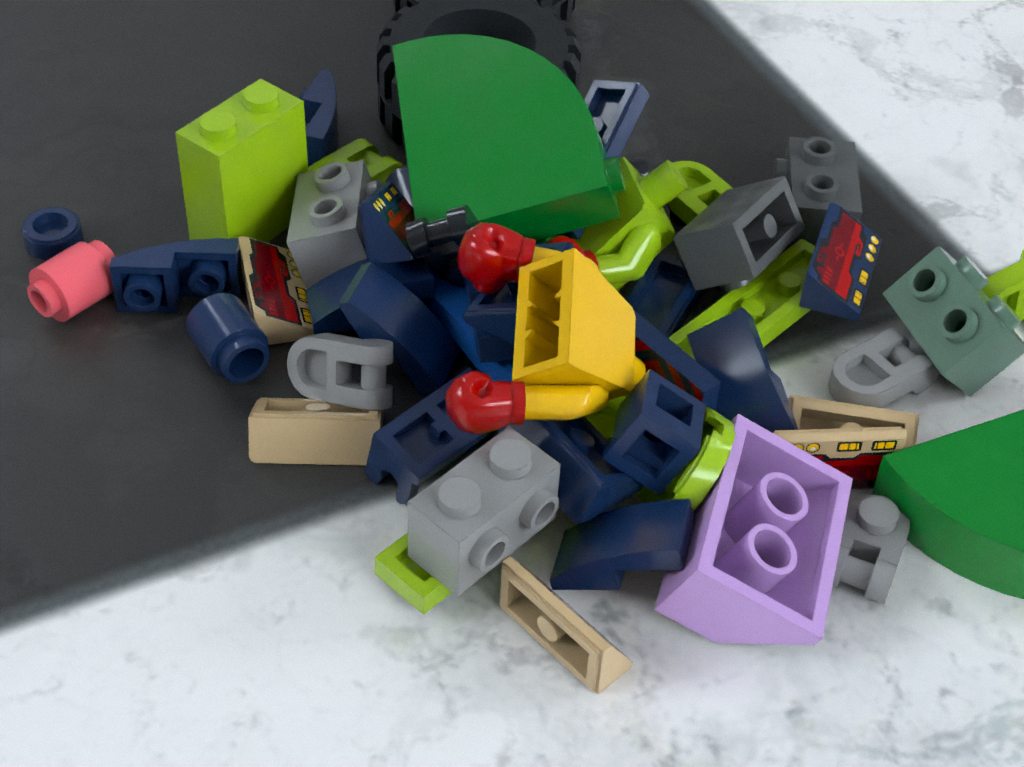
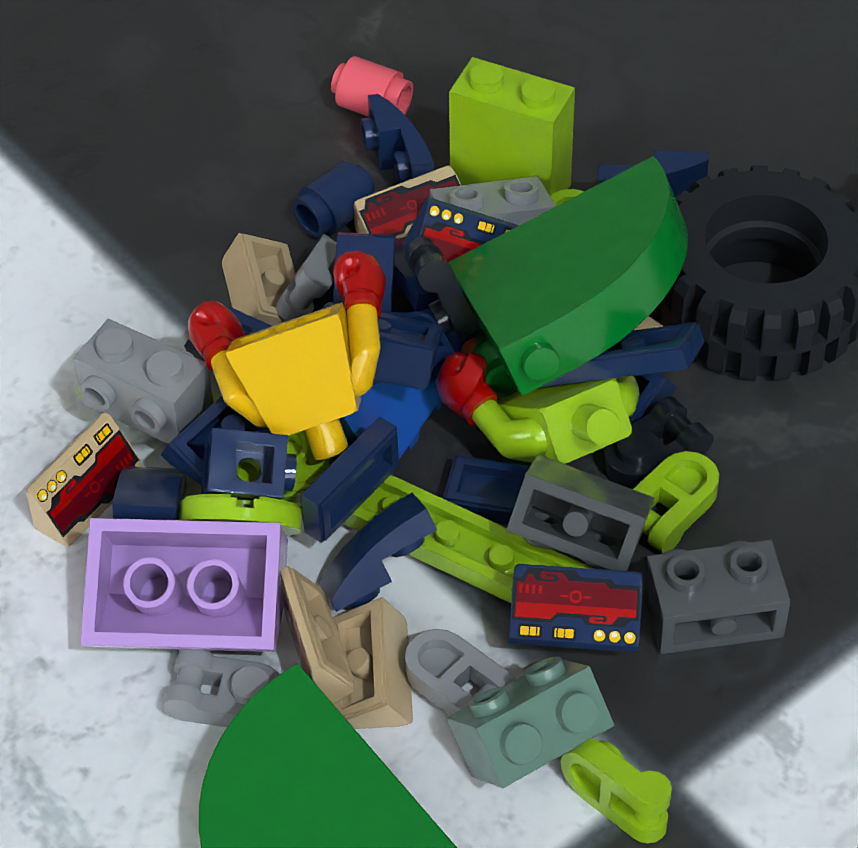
camera: 80 degrees right, 5 degrees up
dark blue tile [21,207,84,260] -> none

